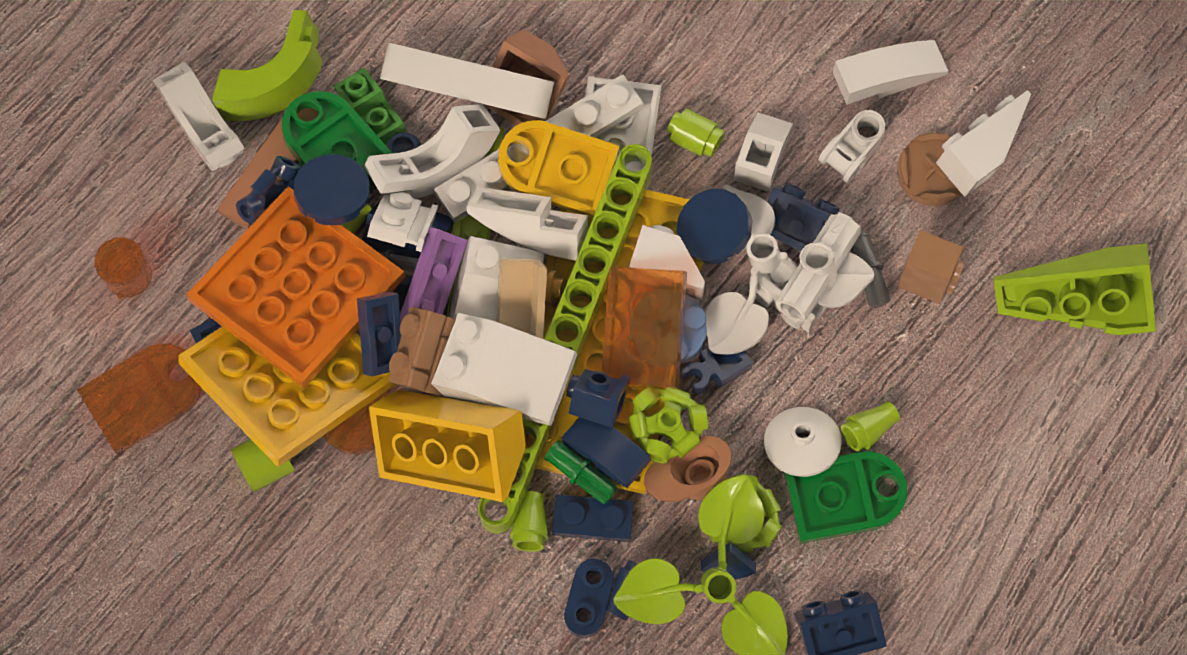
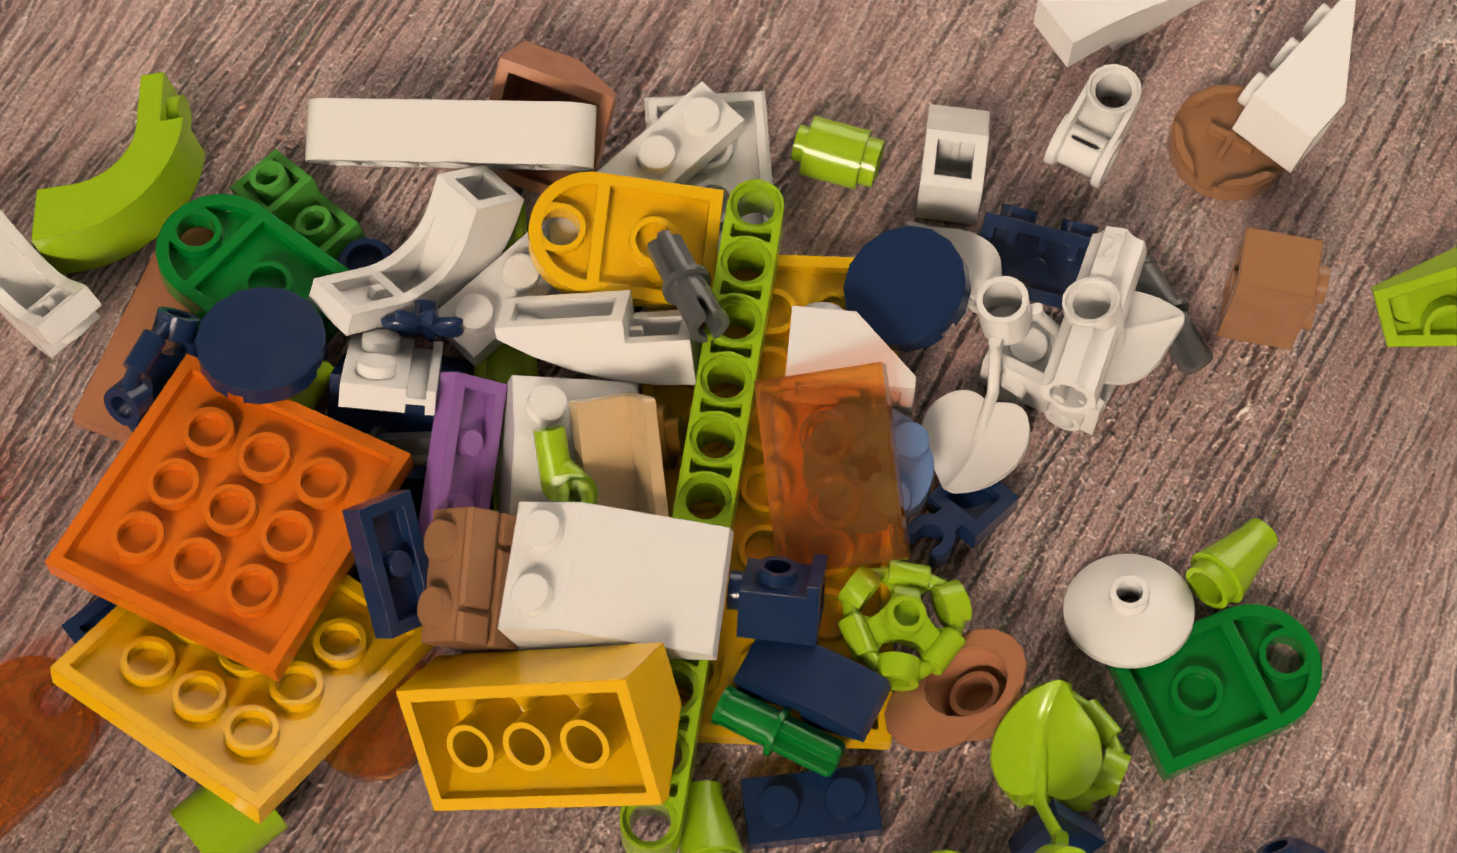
camera: 15 degrees left, 5 degrees down
none -> dark blue plant [381,299,464,341]
none -> lime arm [533,425,599,504]
none -> dark grey axle [647,230,730,343]

